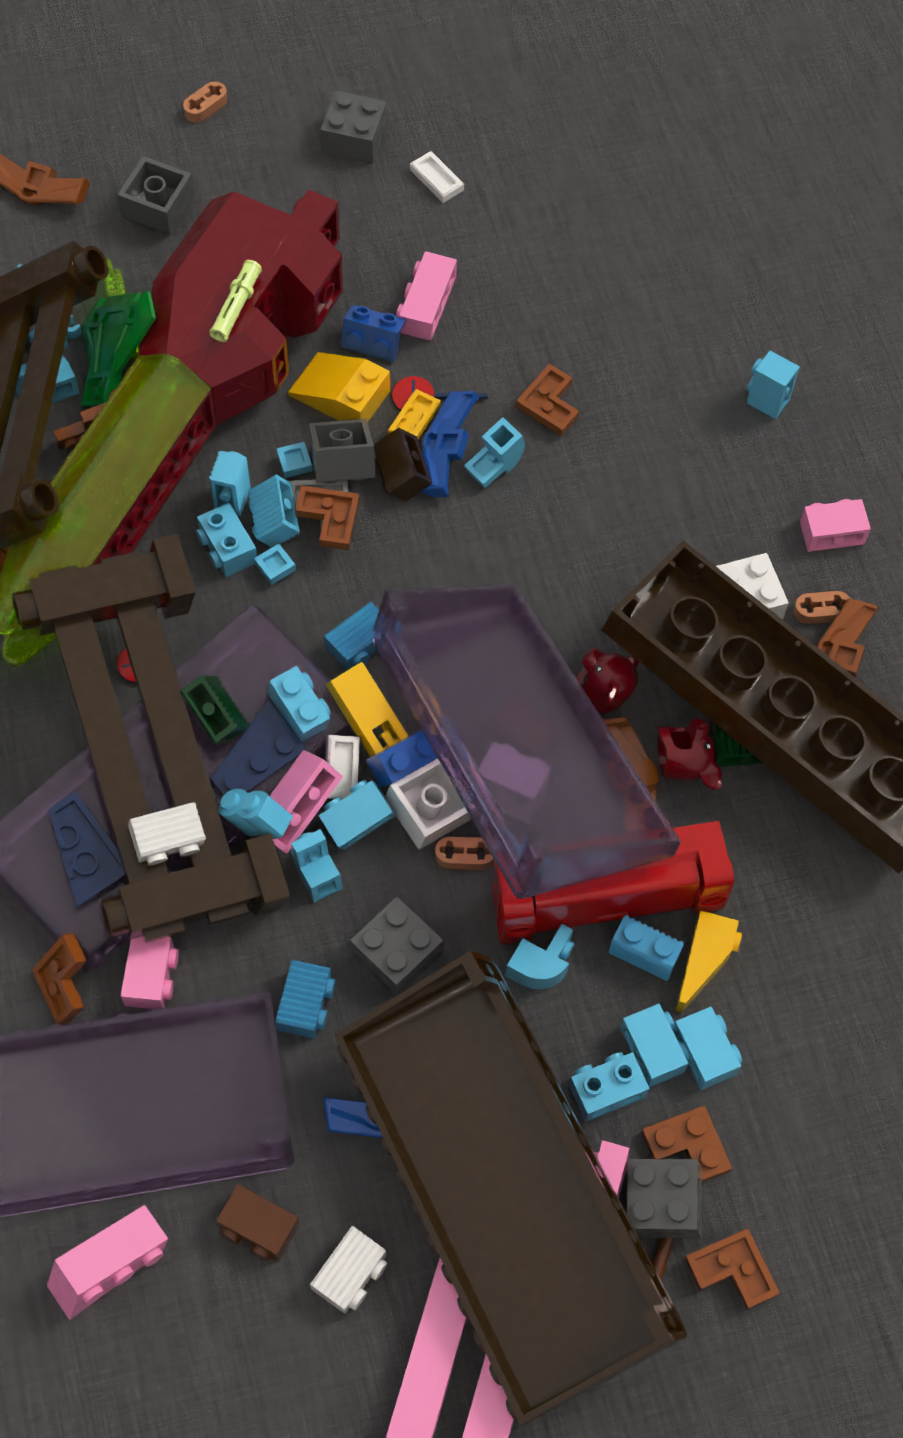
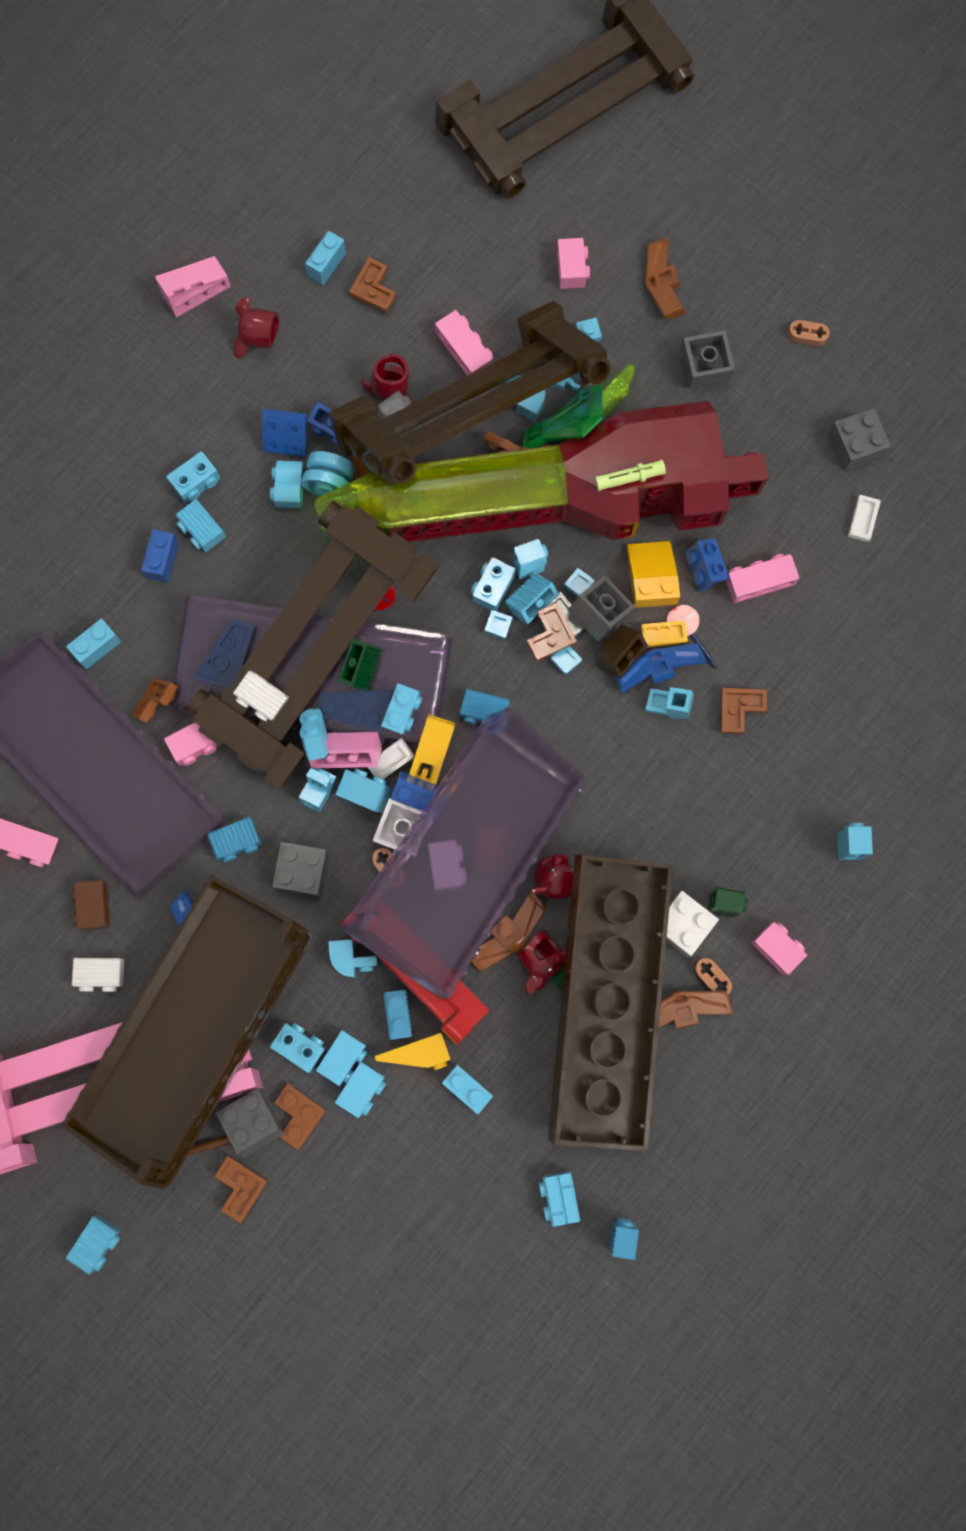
camera: 55 degrees right, 15 degrees up
none -> medium azure brick [442,1064,493,1114]
none -> medium azure plate [550,647,582,676]
none -> dark green brick [708,887,748,918]

